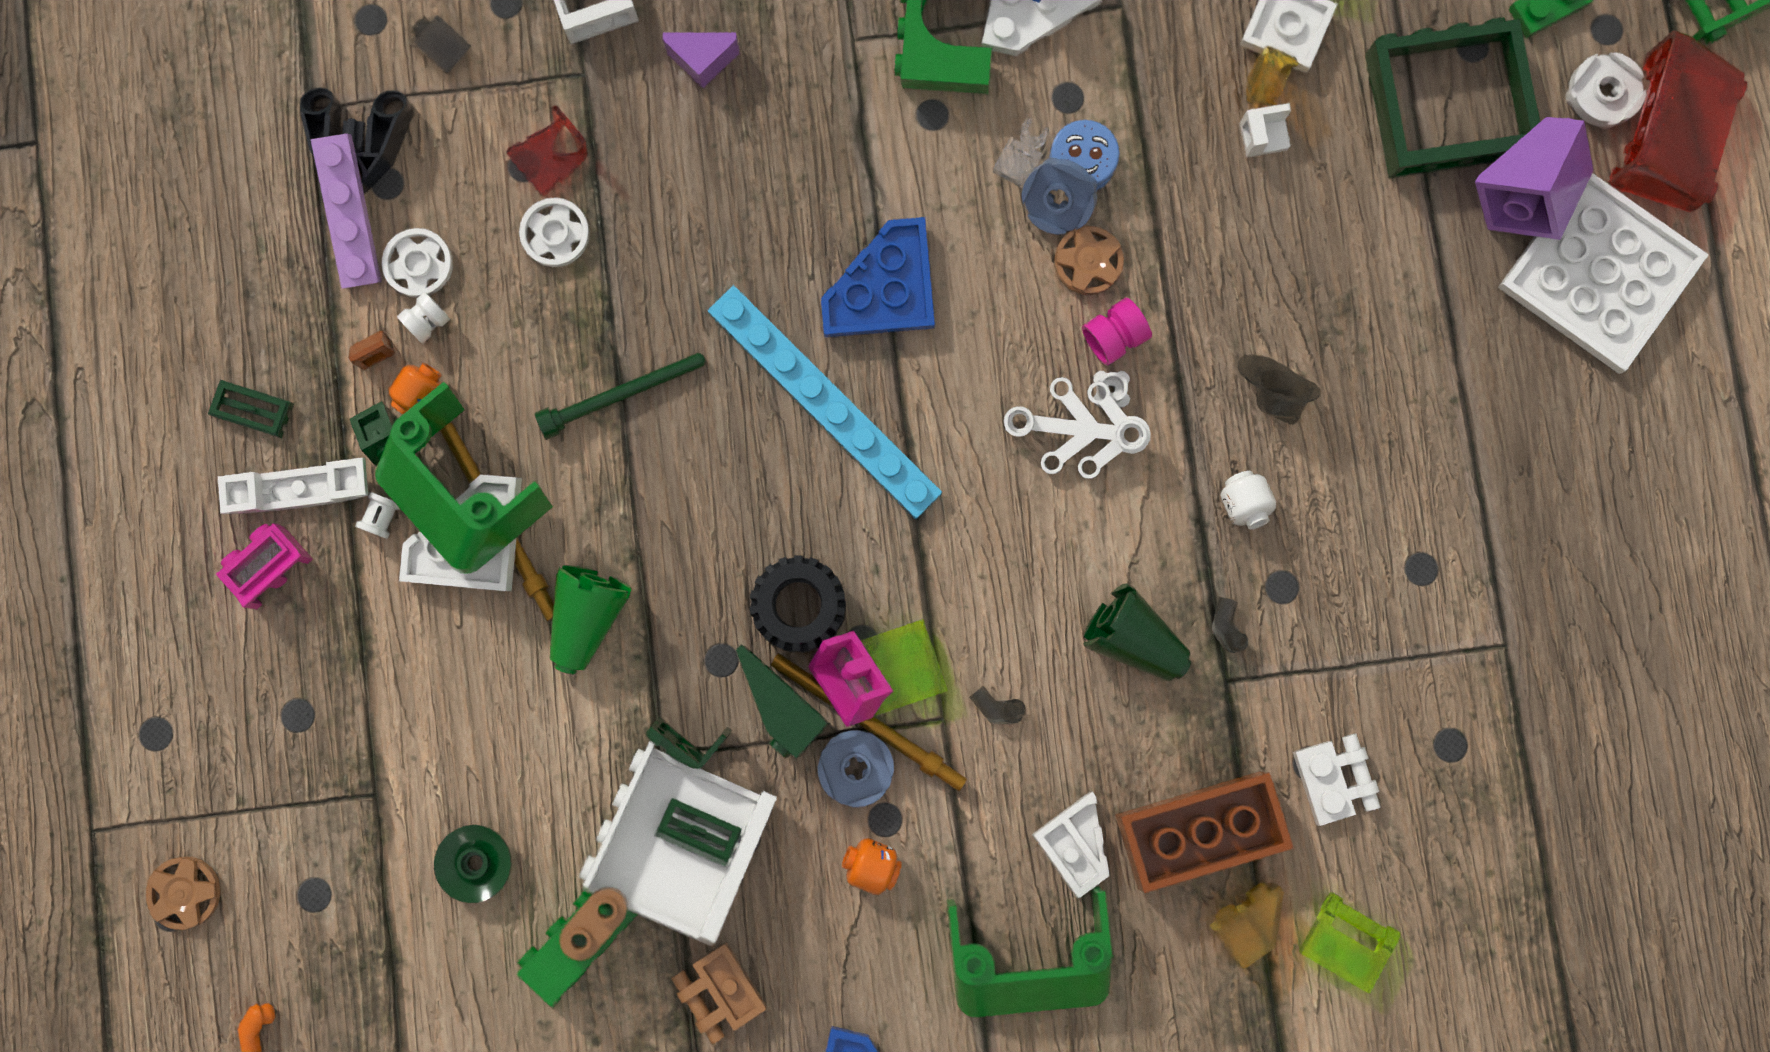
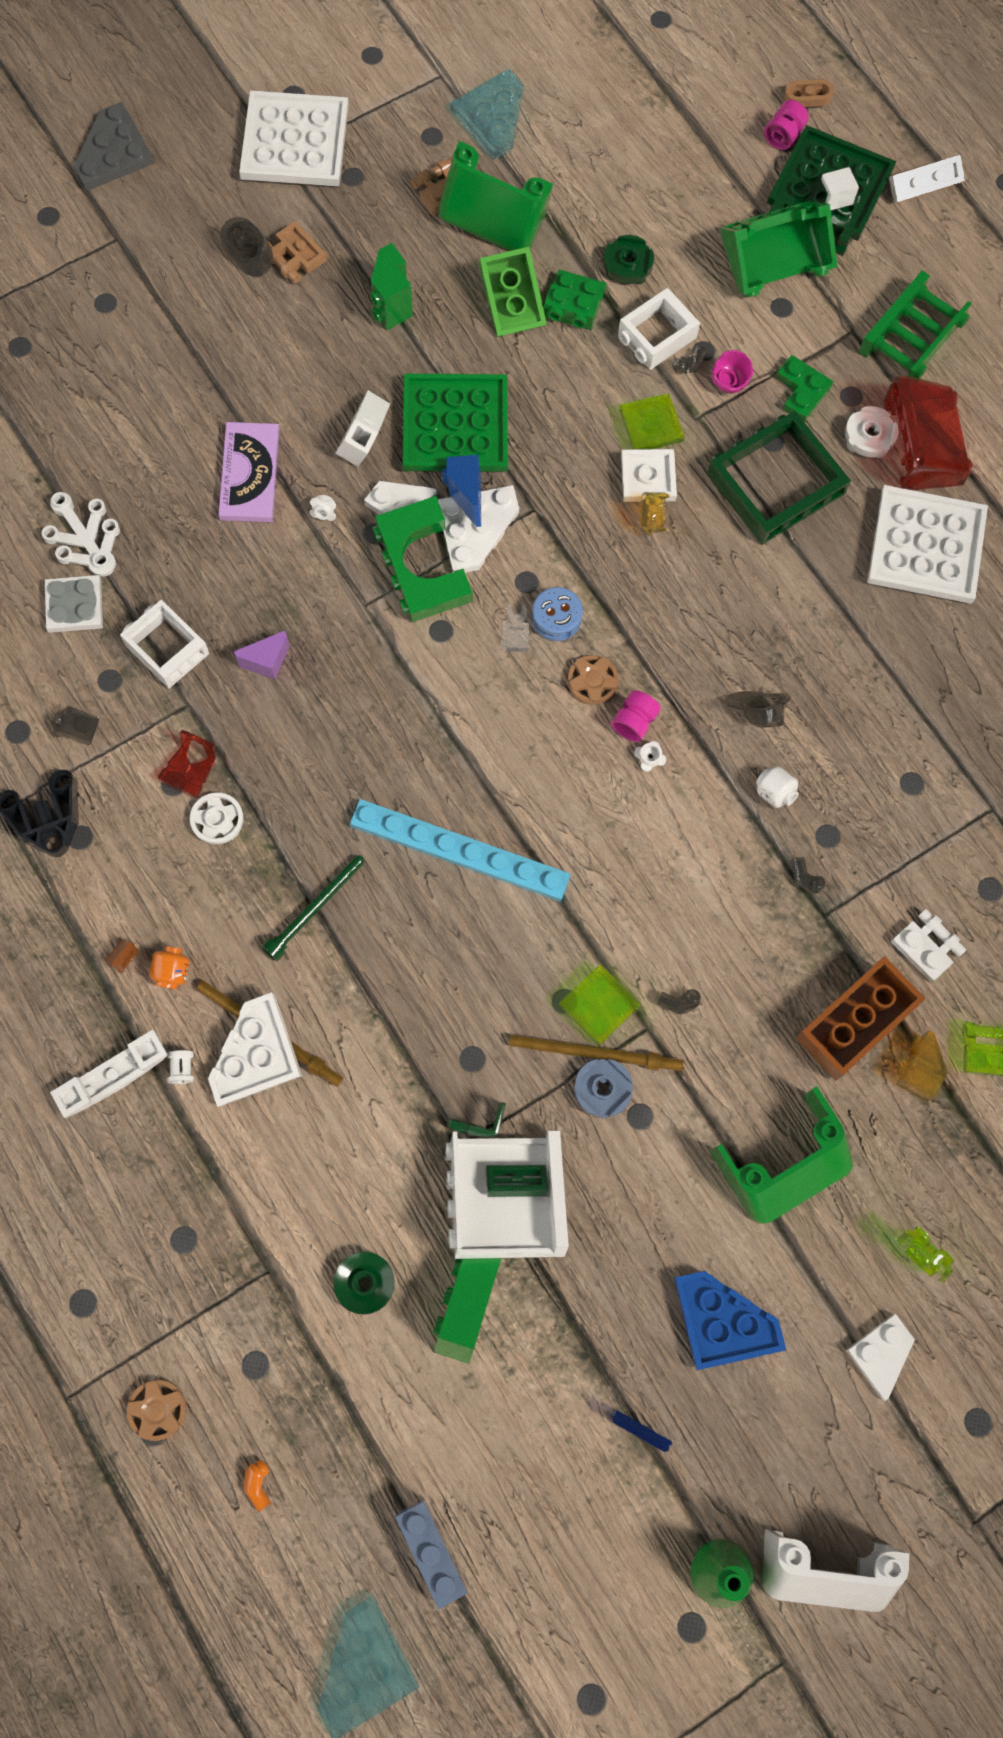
camera: 30 degrees left, 10 degrees down
dark green tile [208,380,294,438] -> none
dark pink window [216,523,313,610] -> none
lavender plate [310,134,382,289] -> none
dark green bracket [349,401,394,467] -> none
green windscreen [375,382,553,574] -> none
white wheel [382,228,453,298] -> none
white wheel [397,292,450,344] -> none
green cone [549,565,632,674] -> none
medium nougat plate [560,887,628,960] -> none
medium nougat plate [671,942,767,1045] -> none
dark green slope [736,644,830,758] -> none
black tyre [749,555,846,653] -> none
dark pink window [808,631,893,727] -> none
blue plate [821,217,935,338] -> none
orange head [842,838,902,895] -> none
white plant [1004,377,1151,479] -> none
sand blue plate [1021,158,1097,234] -> none
white wing [1031,792,1109,899] -> none
dark green cone [1083,583,1191,681] -> none
white panel [1240,103,1291,157] -> none
medium lavender slope [1475,117,1594,240] -> none

